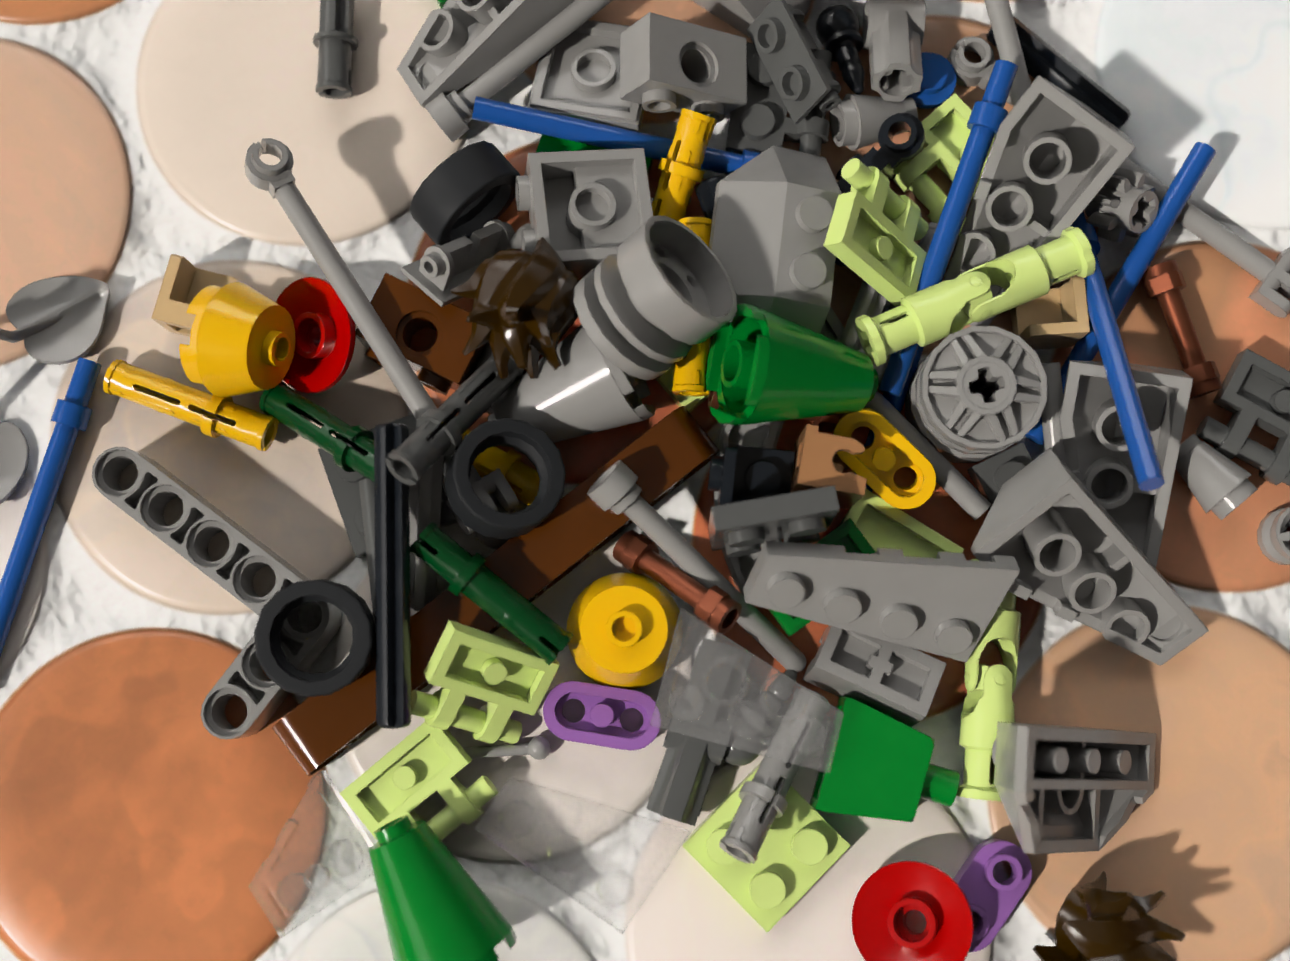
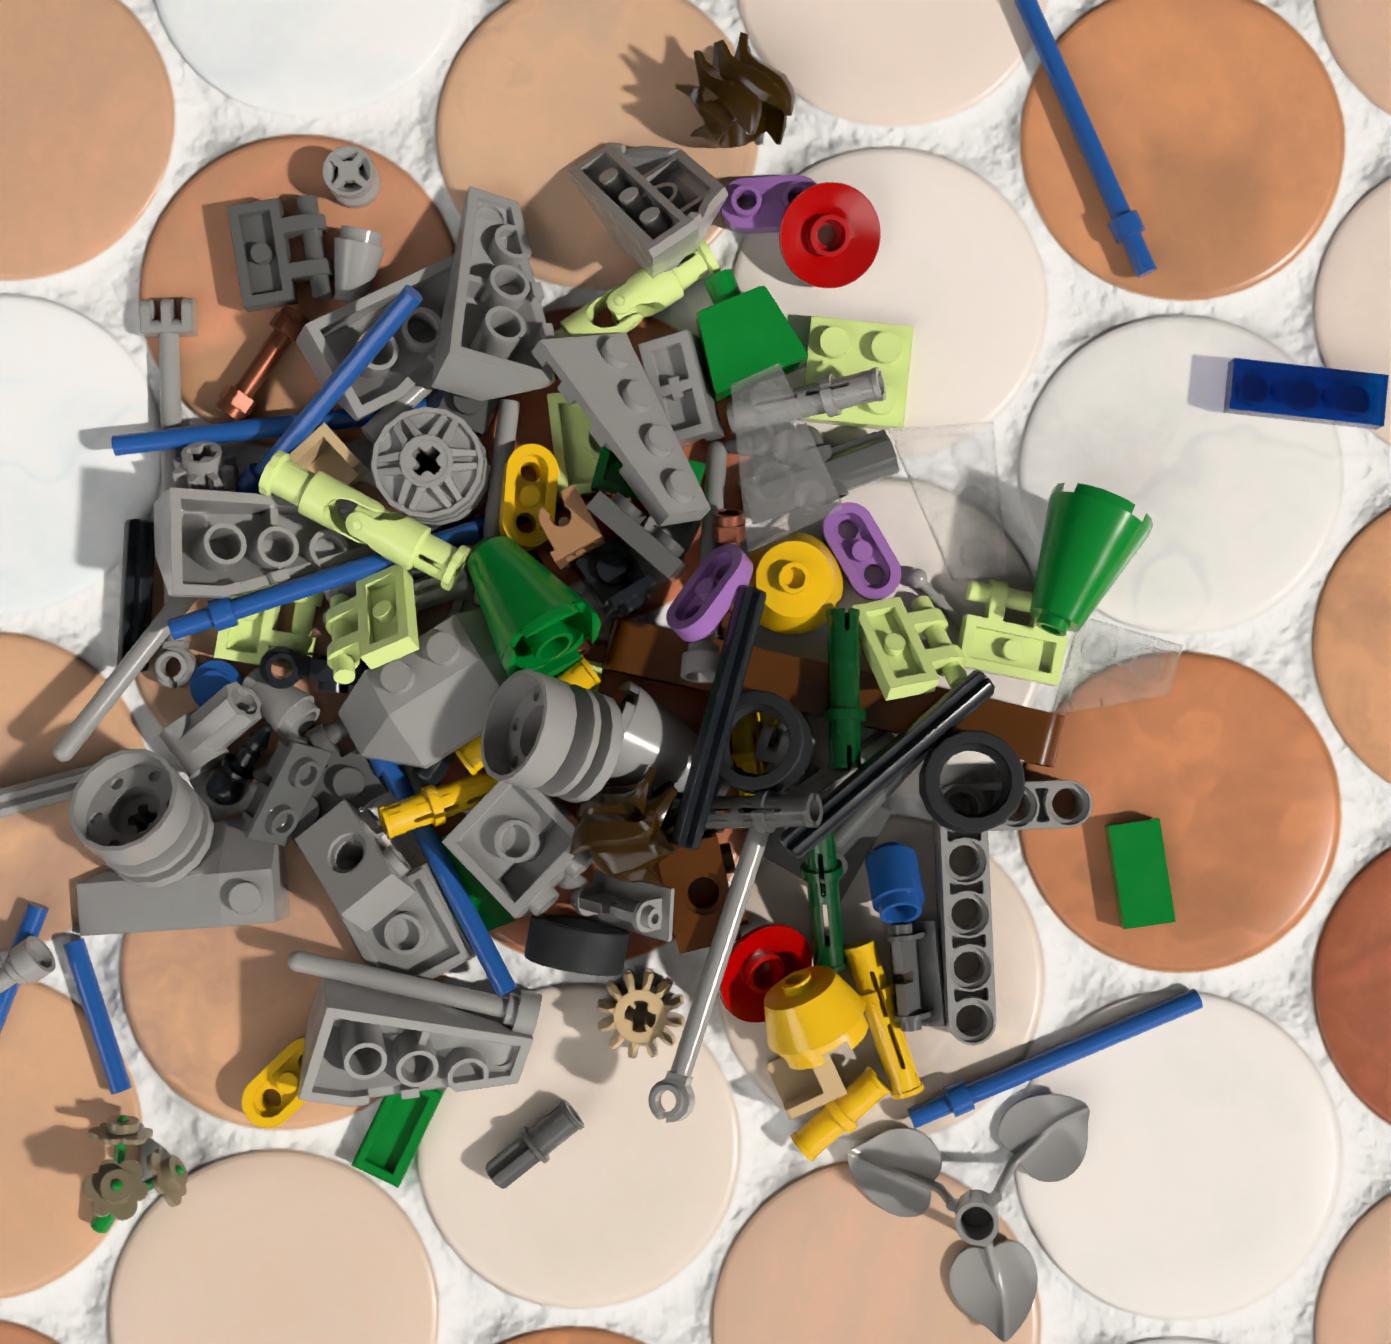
camera: 135 degrees left, 5 degrees up
none -> tan gear [596,967,685,1059]
none -> medium lavender plate [666,544,753,642]
none -> black axle [671,586,767,850]
none -> yellow pin [790,1066,891,1161]
none -> blue brick [865,842,925,924]
none -> dark grey hinge [886,920,947,1032]
none -> green tile [1104,818,1176,930]

